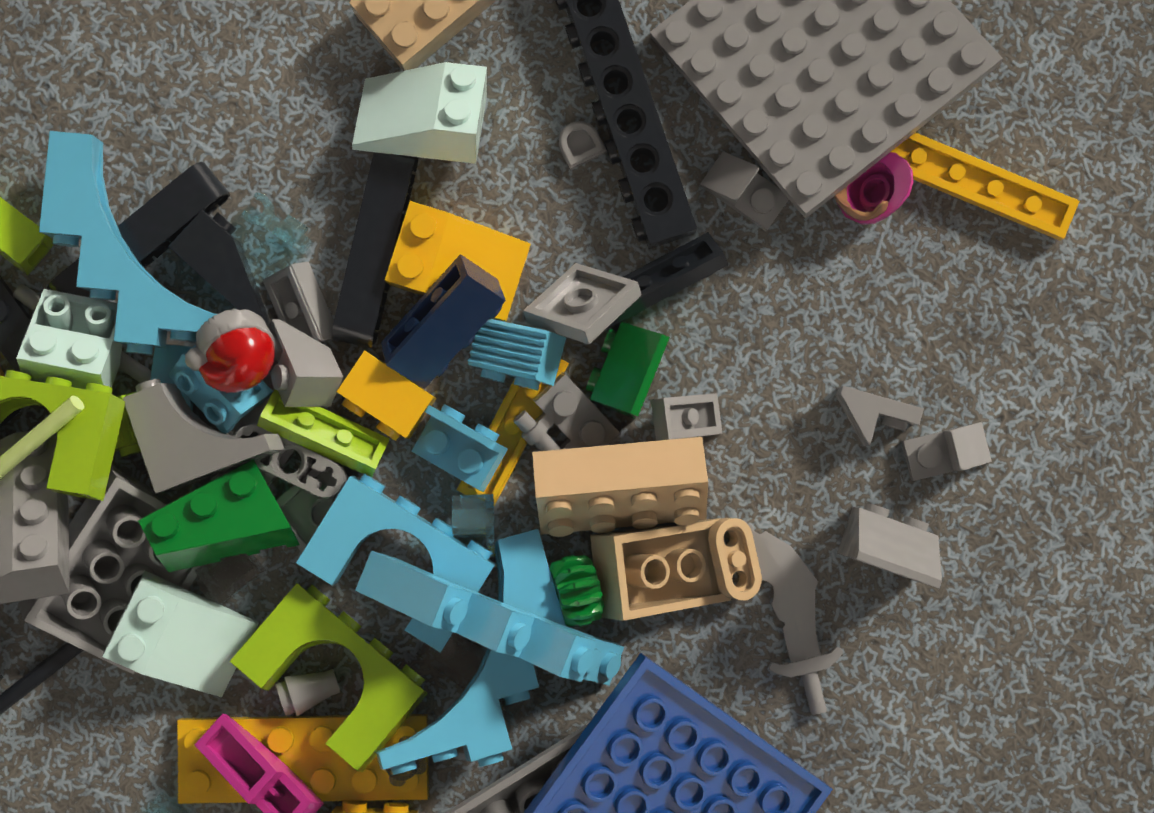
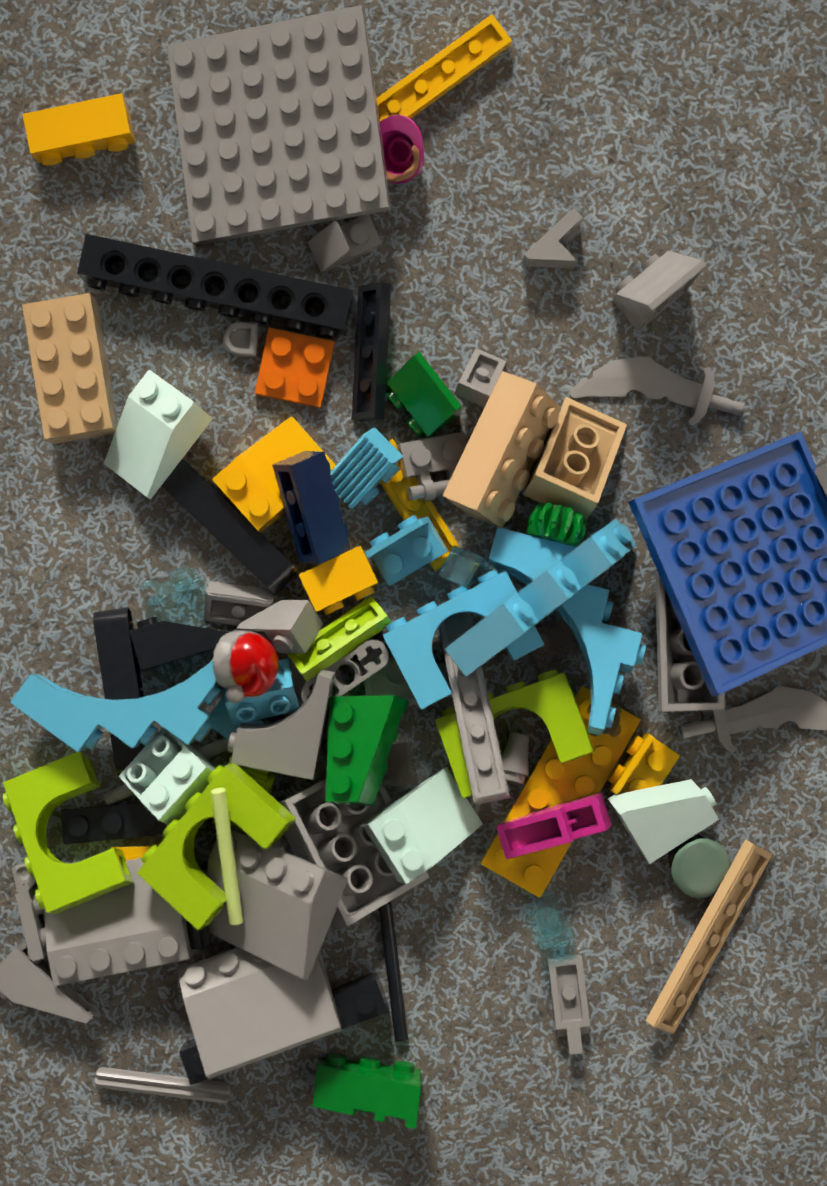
camera: 60 degrees left, 0 degrees up
light grey plate [523,263,642,344] -> none
tan plate [708,518,762,600] -> none
light grey slope [901,422,992,481] -> none
none -> orange plate [255,327,335,409]
none -> light grey tile [438,613,510,805]

